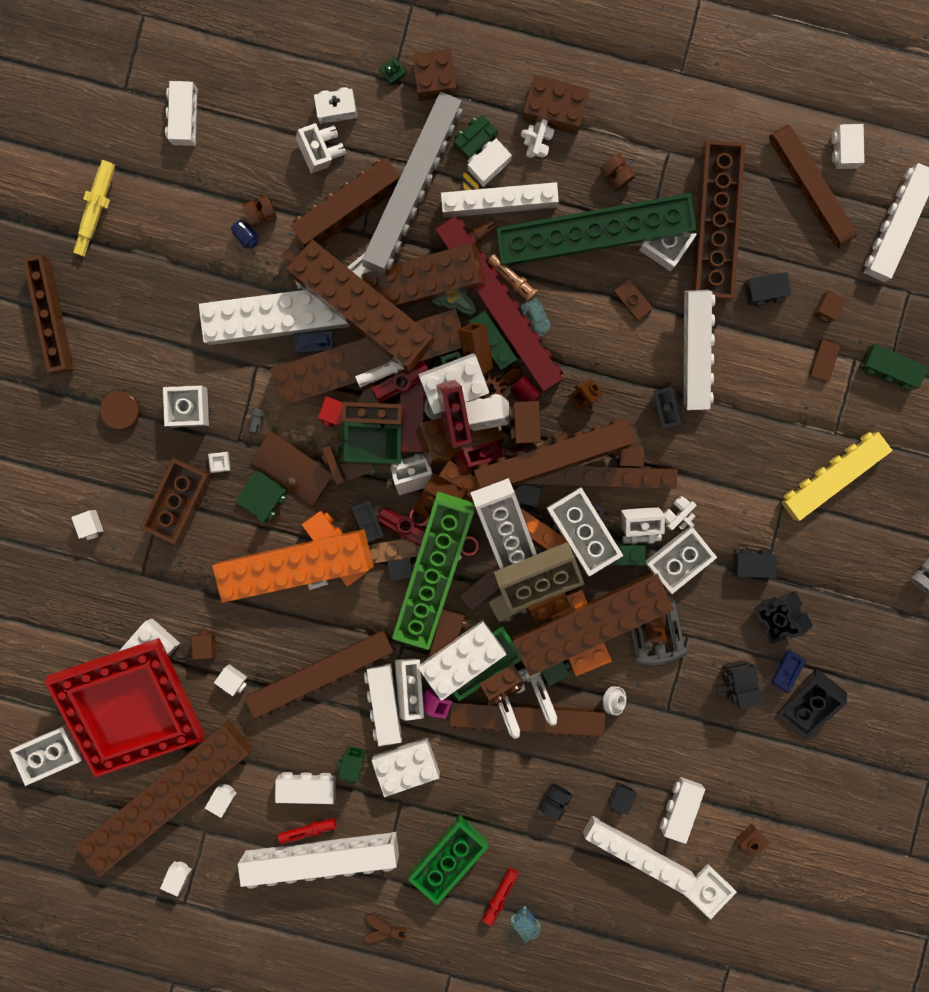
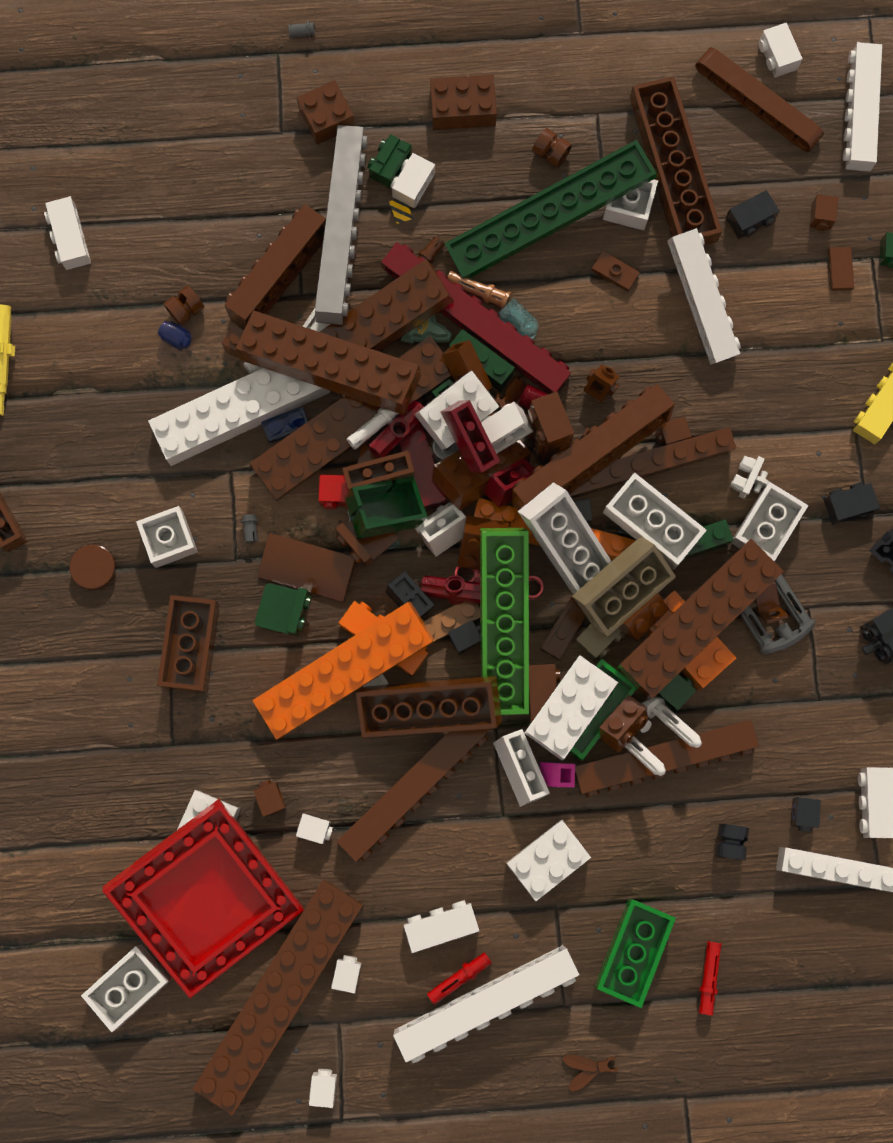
camera: 20 degrees left, 10 degrees down
white brick [71,510,104,541] -> none
white tile [208,452,231,473] -> none
white brick [295,123,346,174] -> none
white brick [314,87,358,124] -> none
dark green brick [337,746,367,783] -> none
white brick [364,663,402,746] -> none
dark green tile [379,56,406,86] -> none
white brick [441,182,559,218] -> none
clear light blue brick [511,906,541,943] -> none
white hips [521,119,555,158] -> none
white plate [603,686,626,715] -> none
white brick [621,507,665,545] -> none
black brick [653,385,684,429] -> none
none -> reddish brown brick [356,676,502,738]

